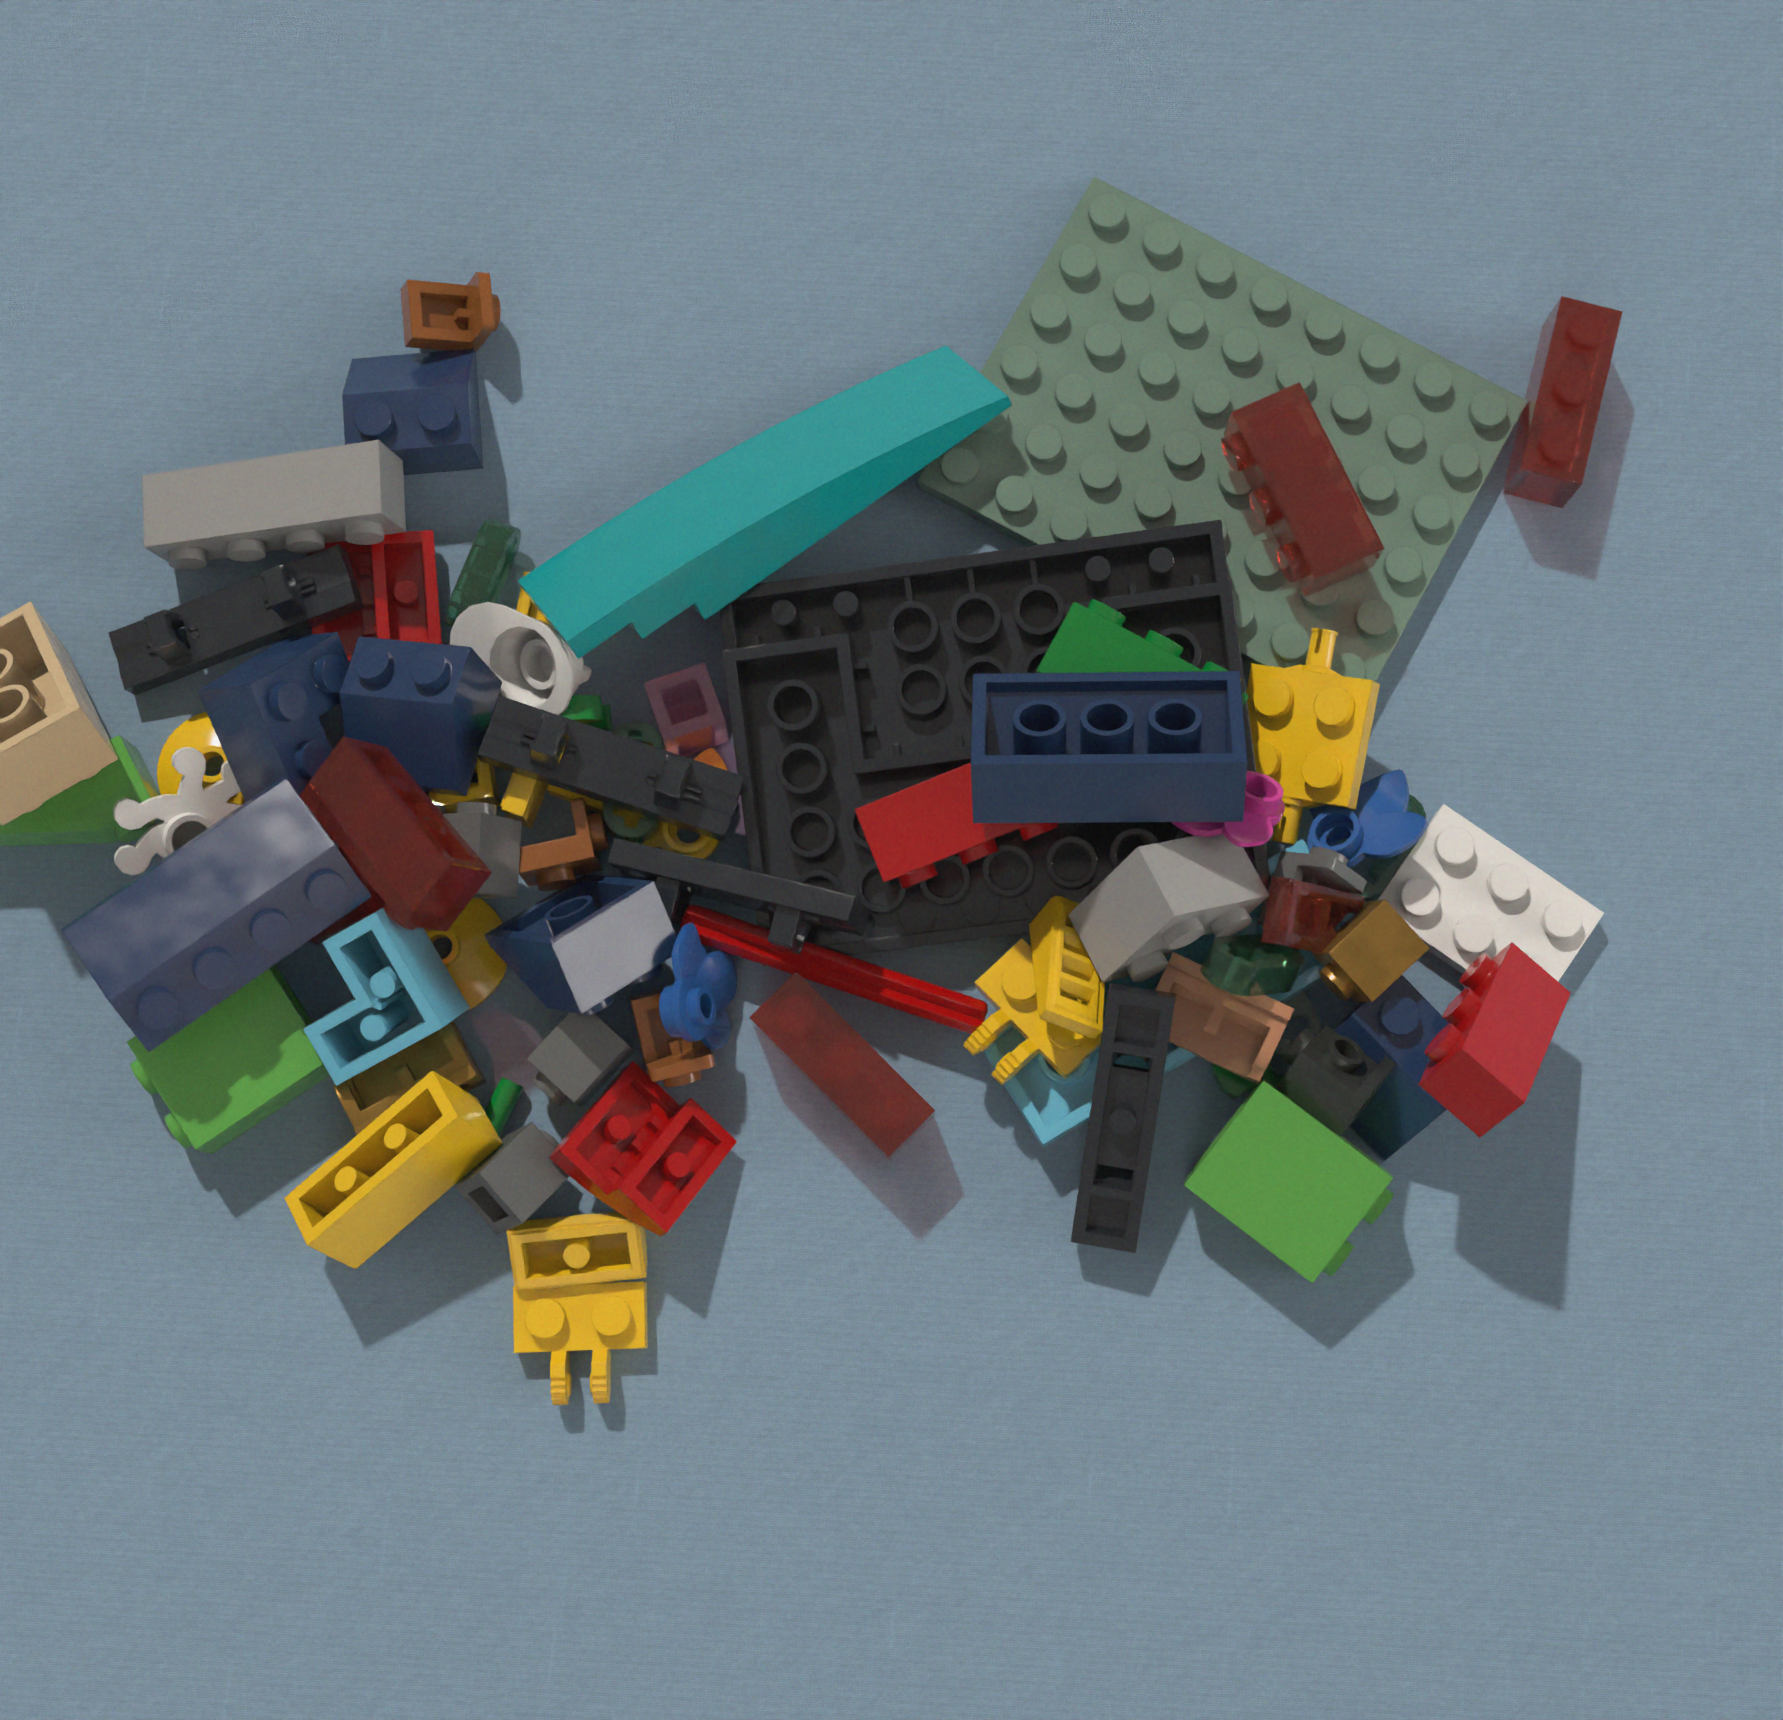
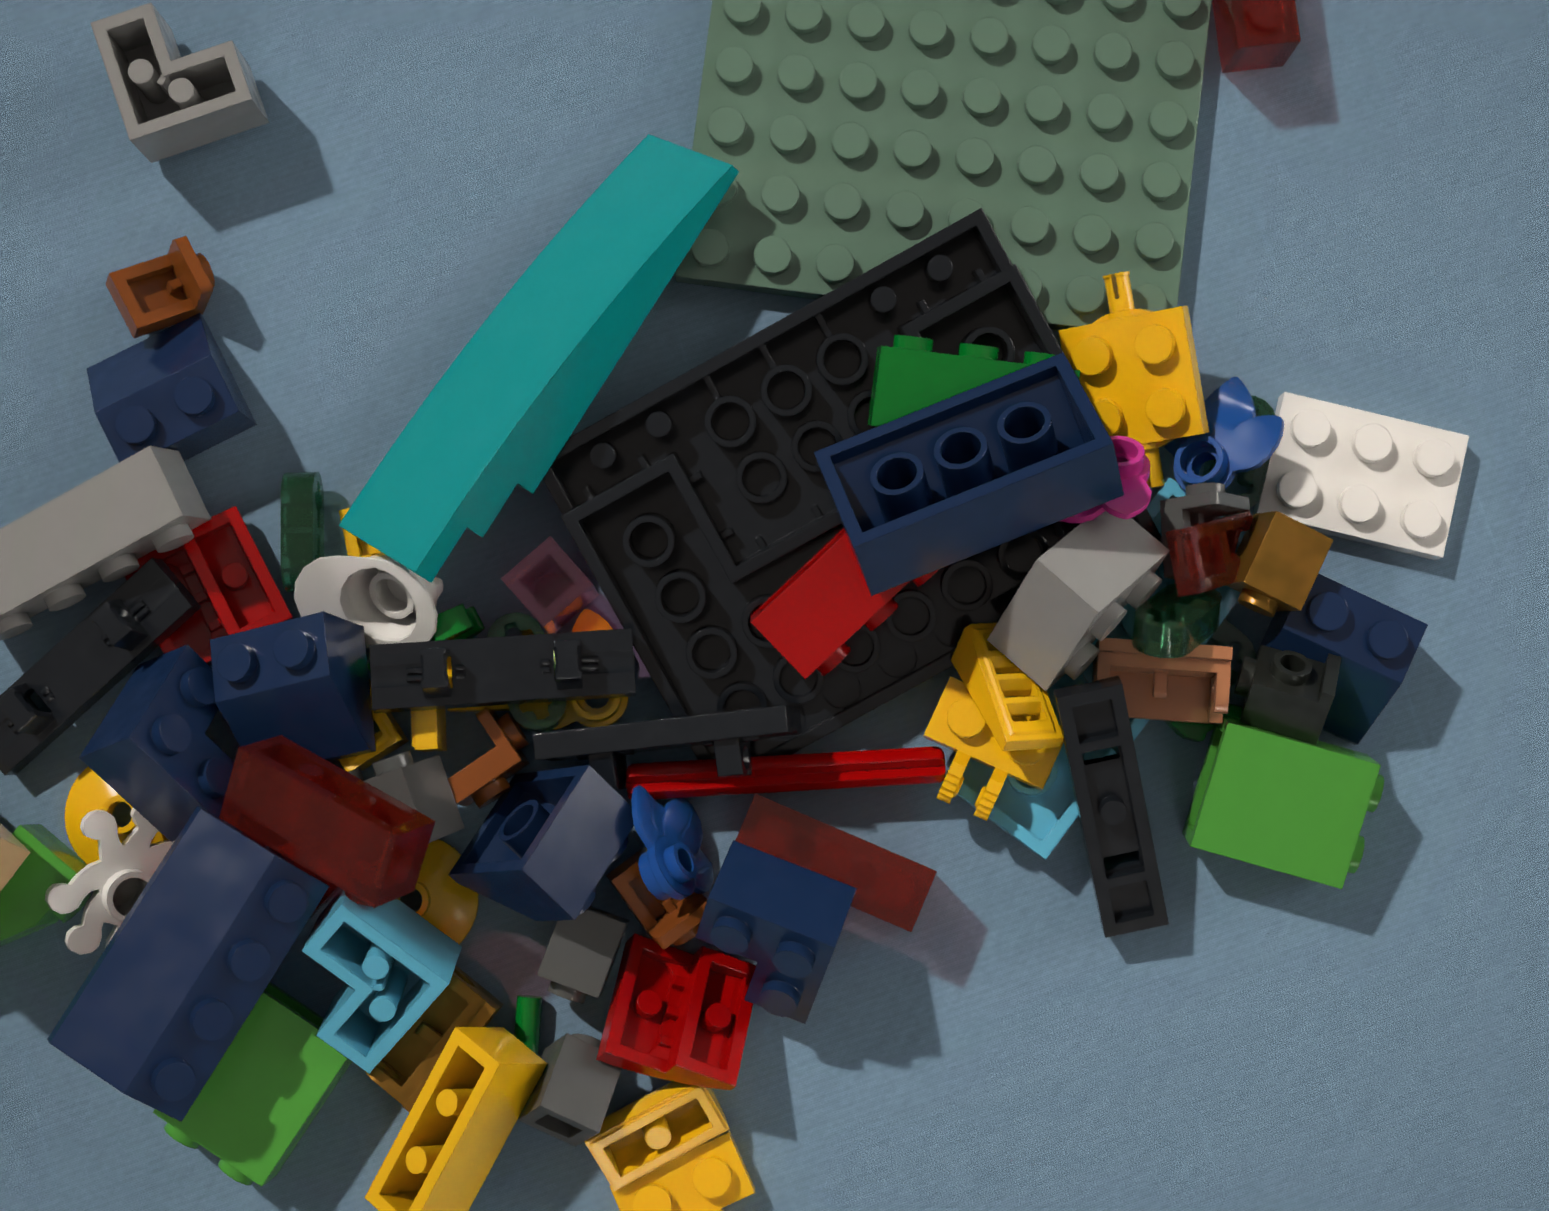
camera: 25 degrees left, 5 degrees up
clear red brick [1221,382,1385,597] -> none
red brick [1418,942,1571,1138] -> none
none -> light grey brick [90,2,269,163]
none -> dark blue brick [695,840,857,1024]

